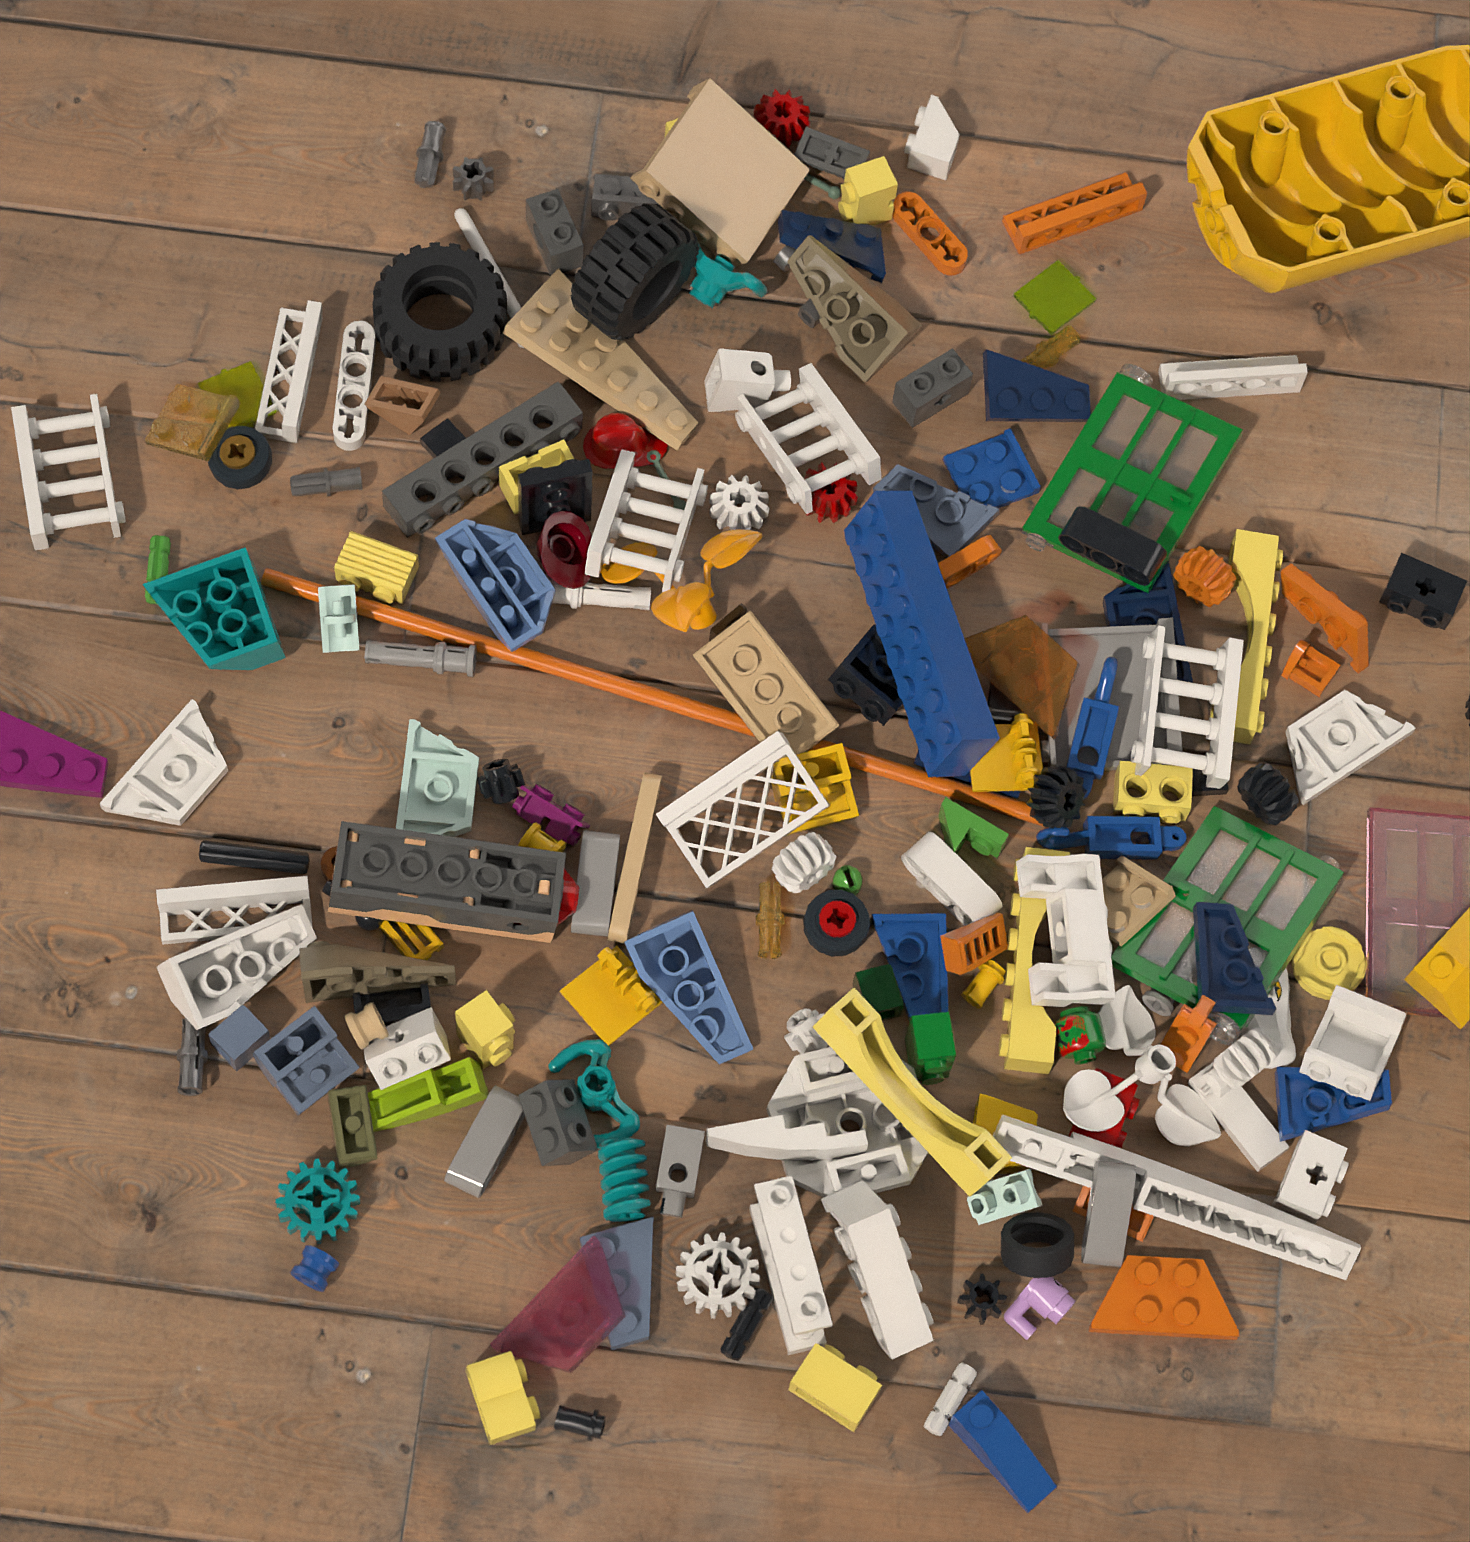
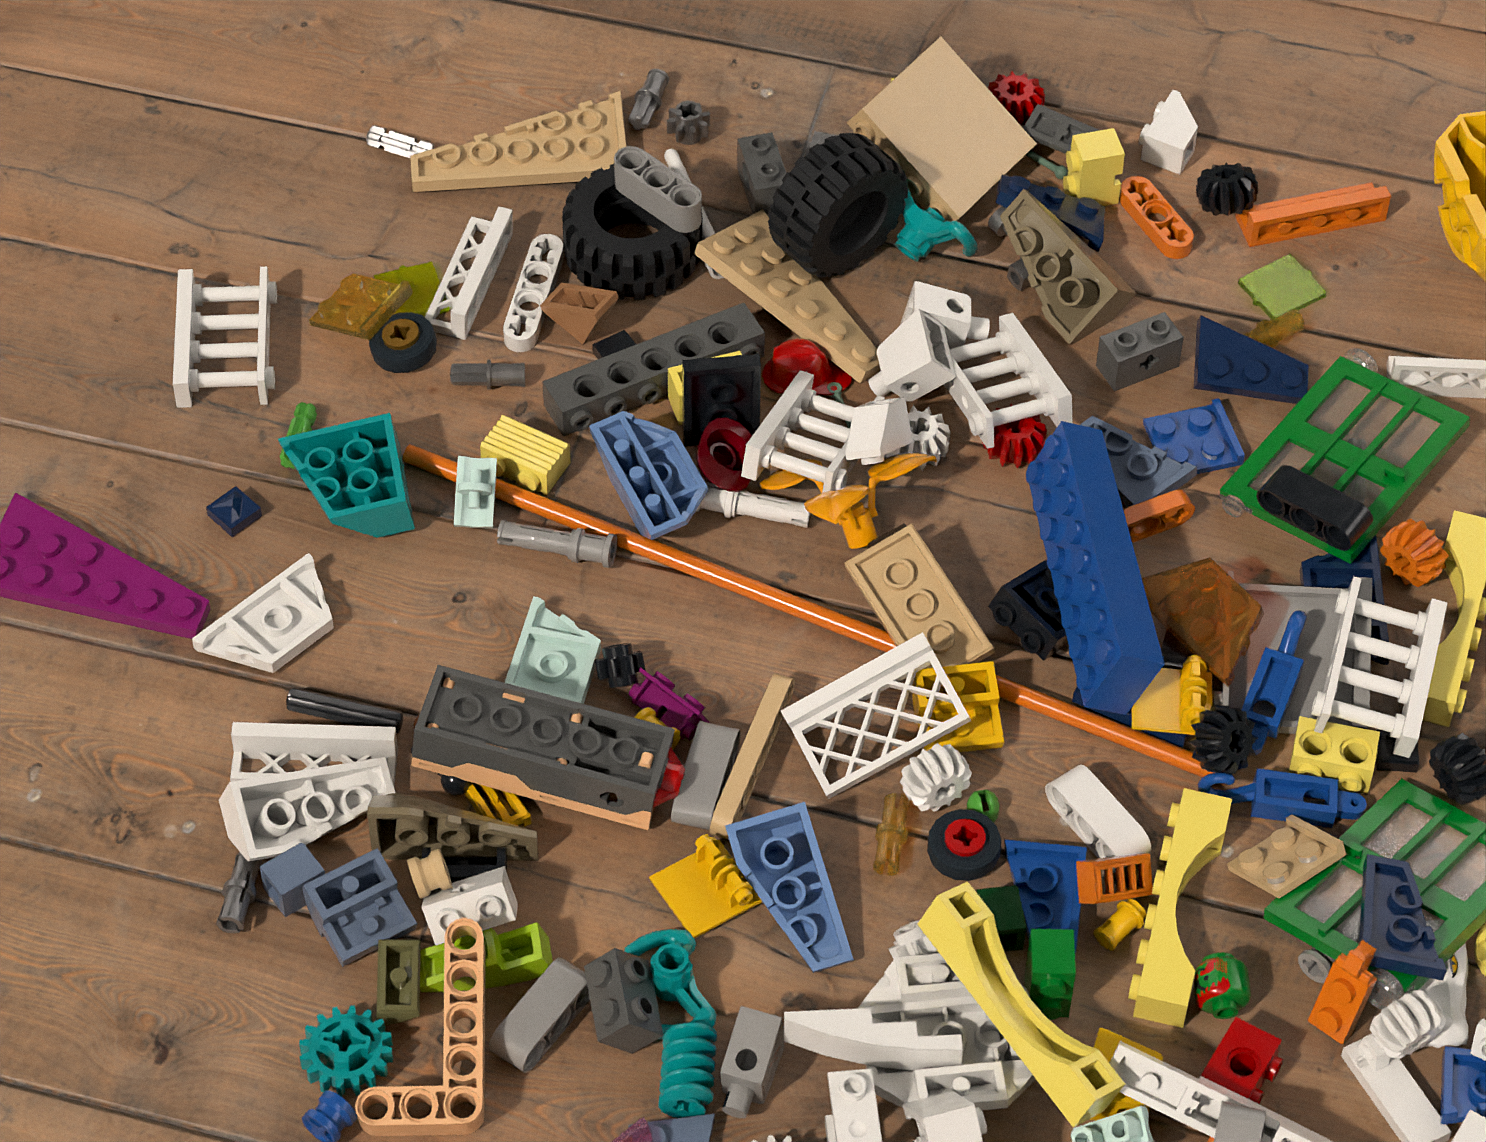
camera: 15 degrees right, 15 degrees down
light yellow brick [455,990,515,1069] -> none
bright green slope [938,797,1009,859] -> none
white bracket [1016,854,1116,1007] -> none
white plant [1063,985,1221,1146] -> none
none -> dark blue tile [206,486,262,537]
none -> light nougat beam [355,918,485,1136]
none -> axle [366,125,435,159]
none -> tan wing [410,91,626,192]
none -> light grey beam [614,146,702,233]
none -> white slope [845,397,913,465]
none -> white torso [868,309,956,401]
none -> black gear [1196,162,1258,216]

